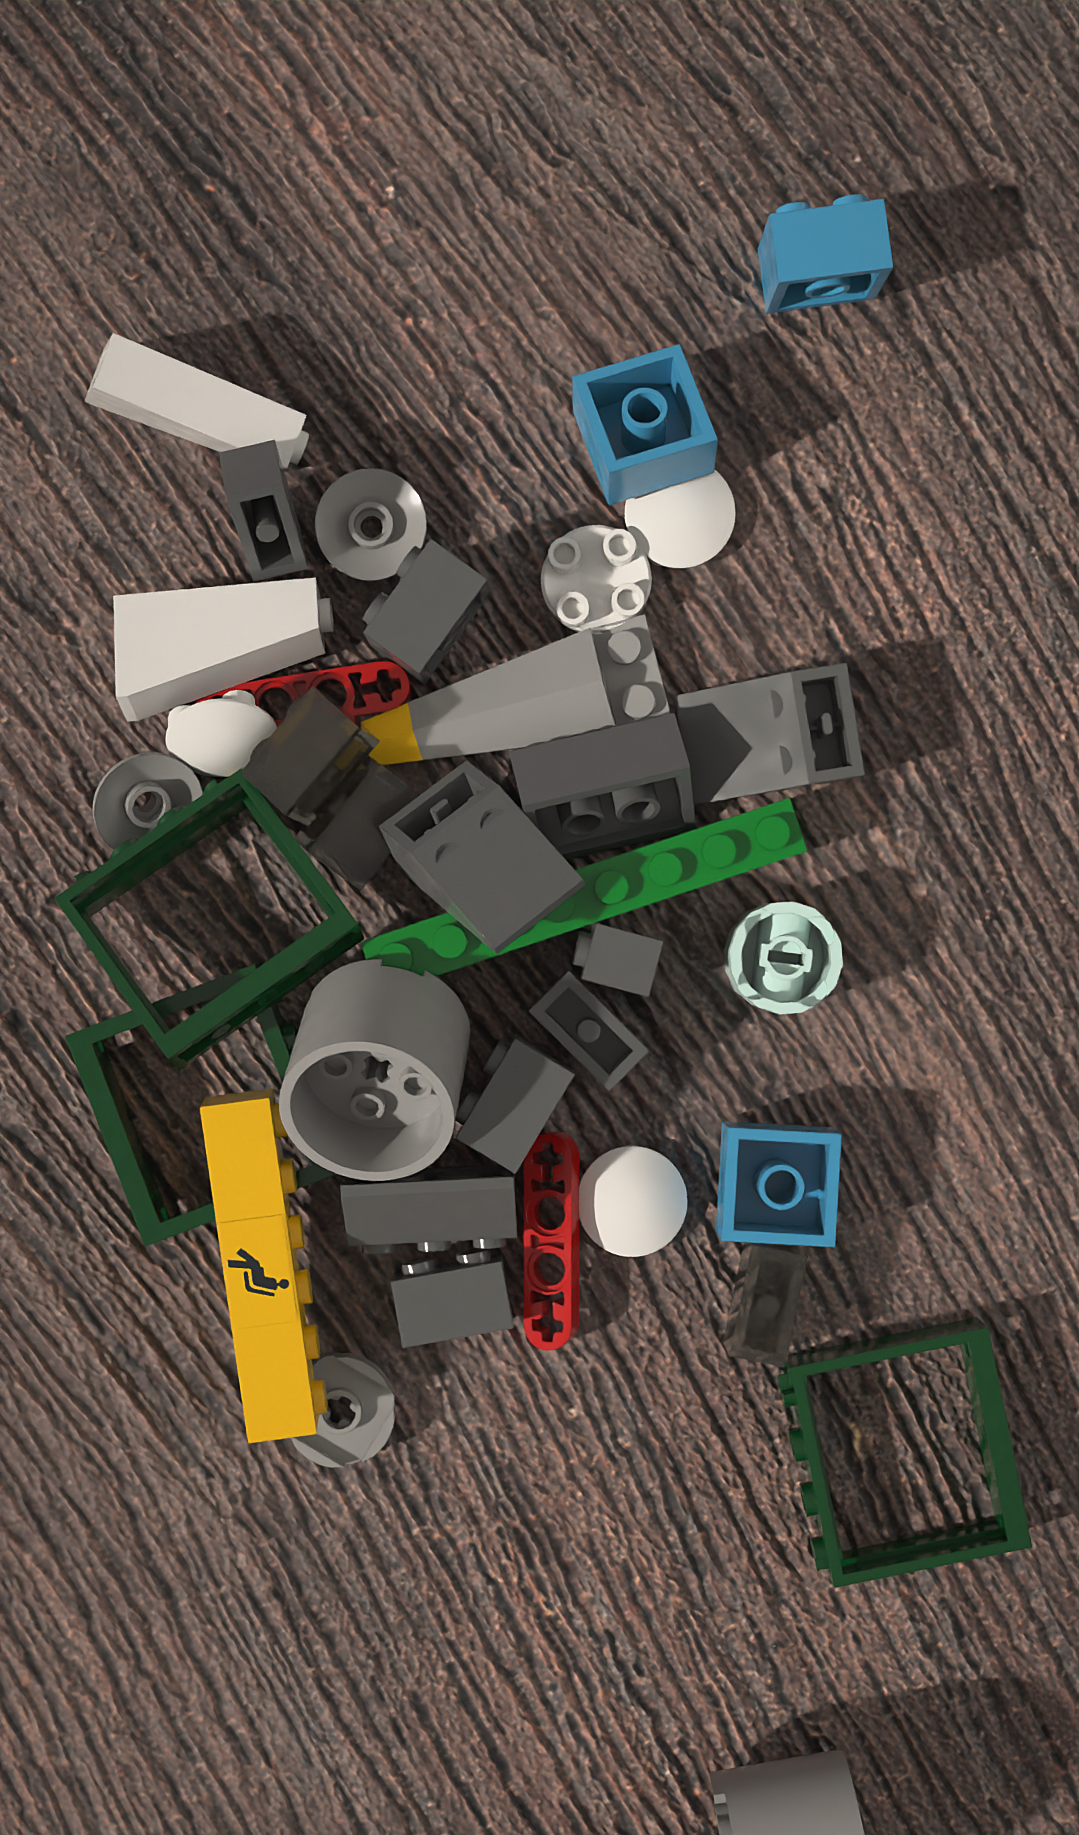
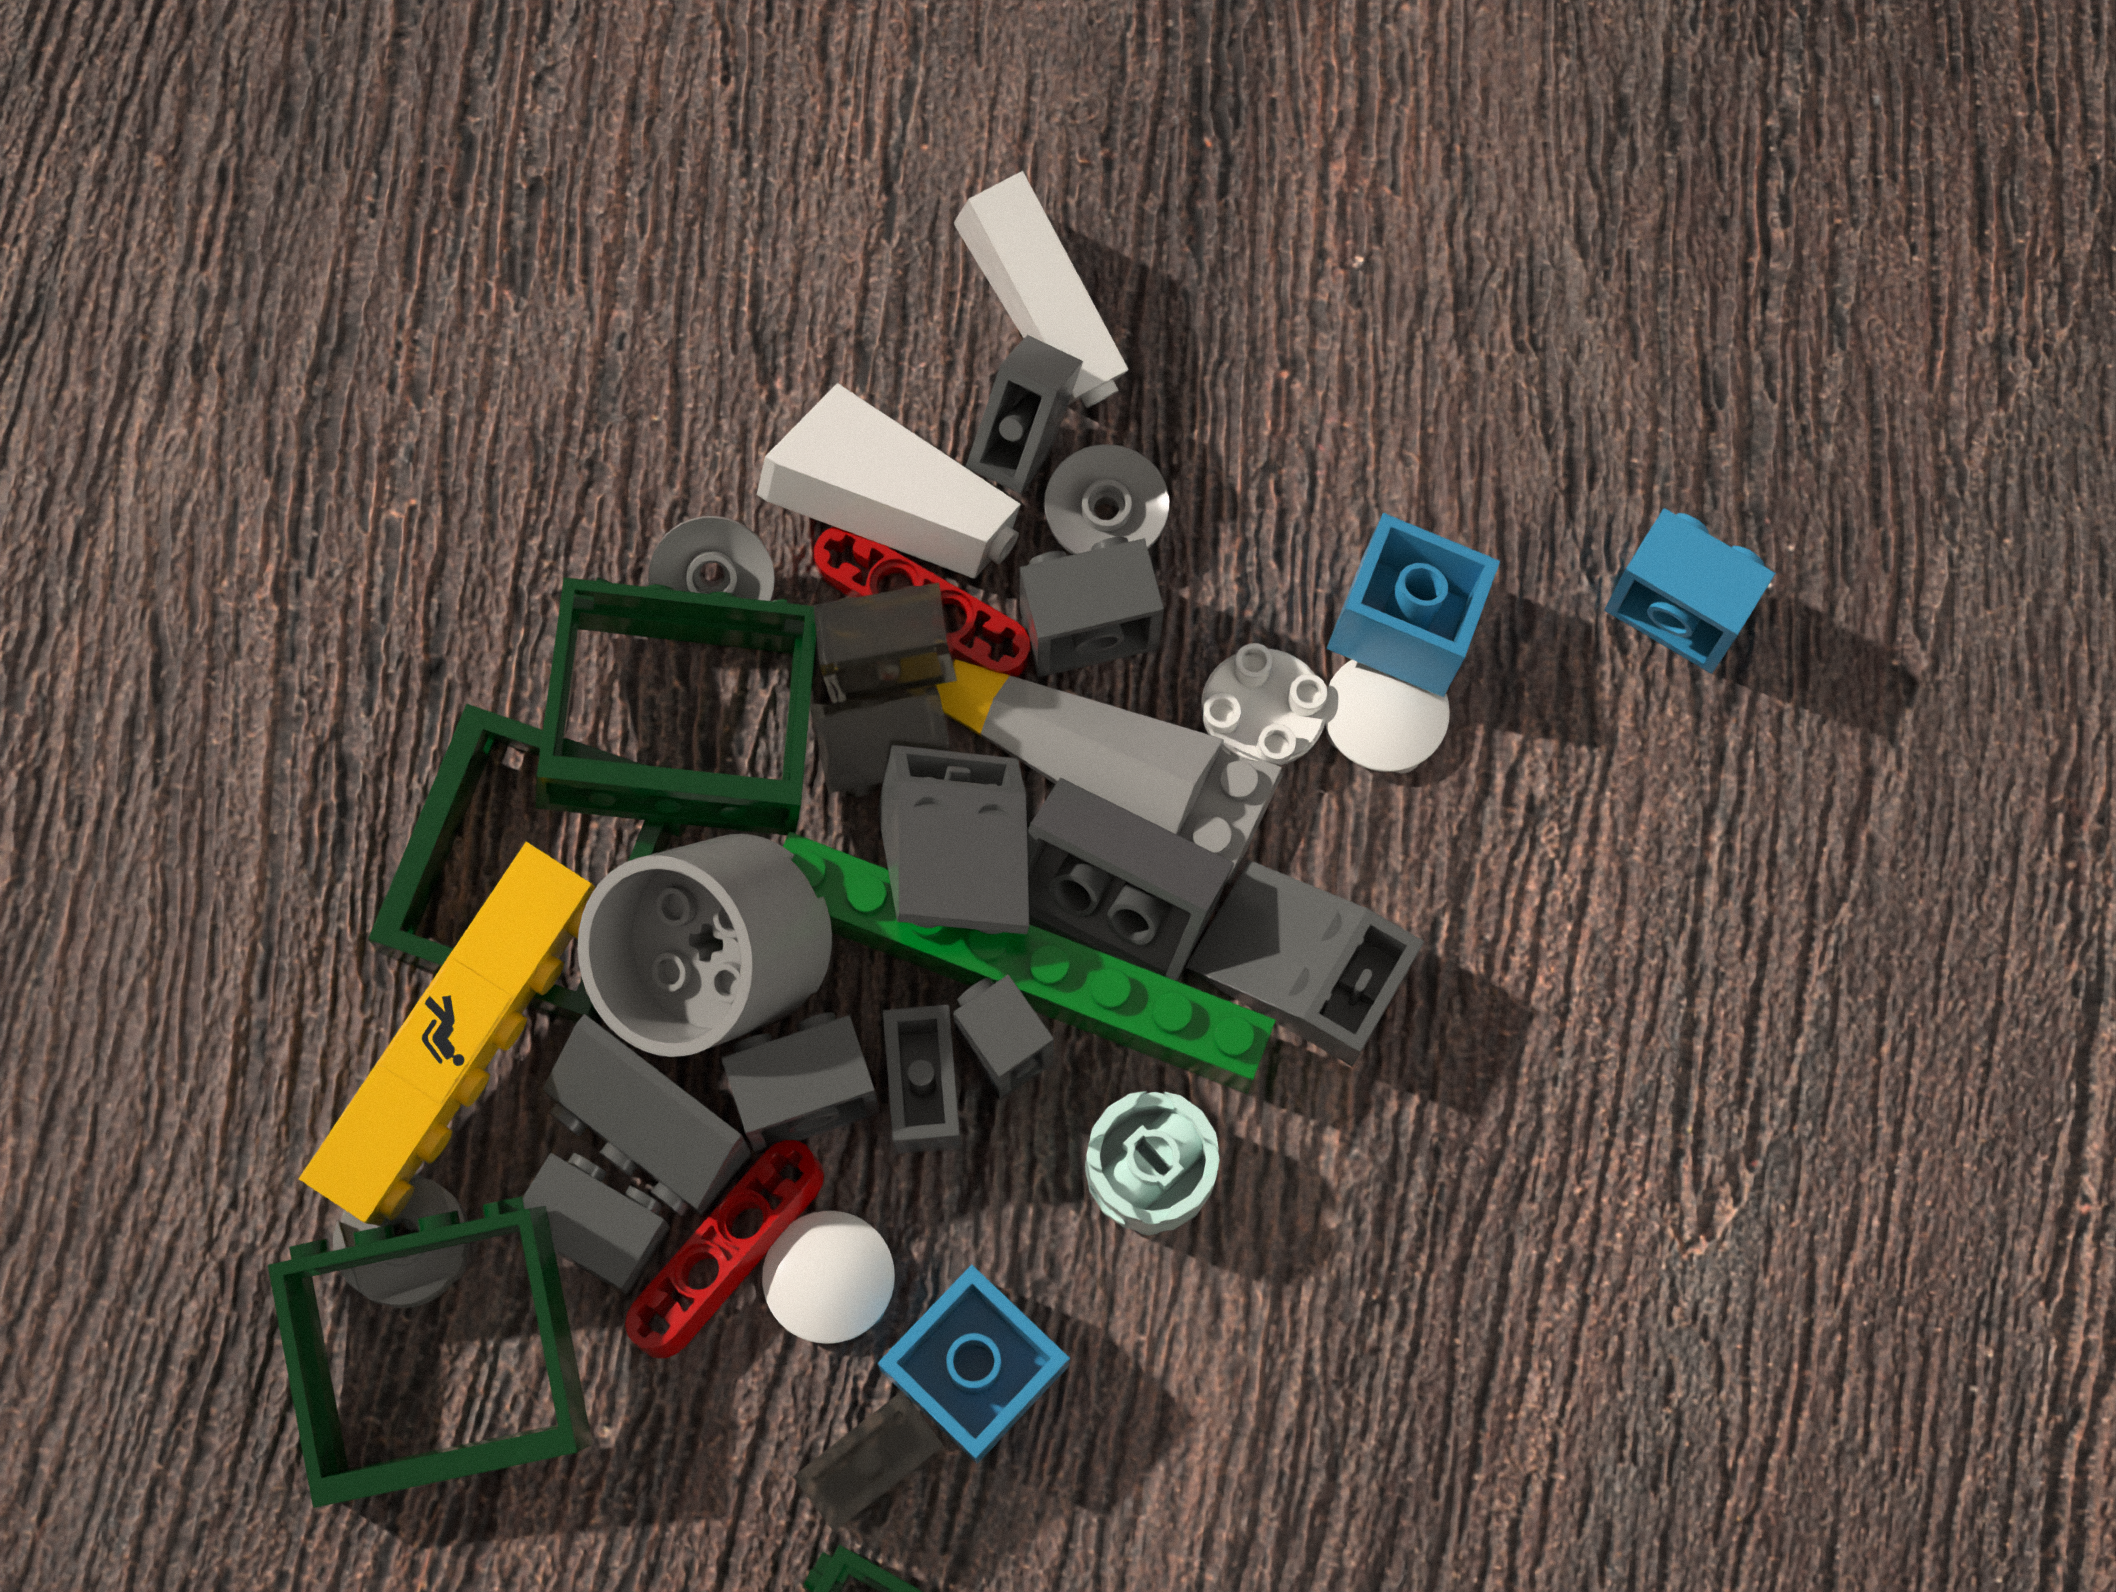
camera: 40 degrees right, 15 degrees down
white dish [166,690,279,777] -> none
none -> dark green window [268,1196,593,1508]

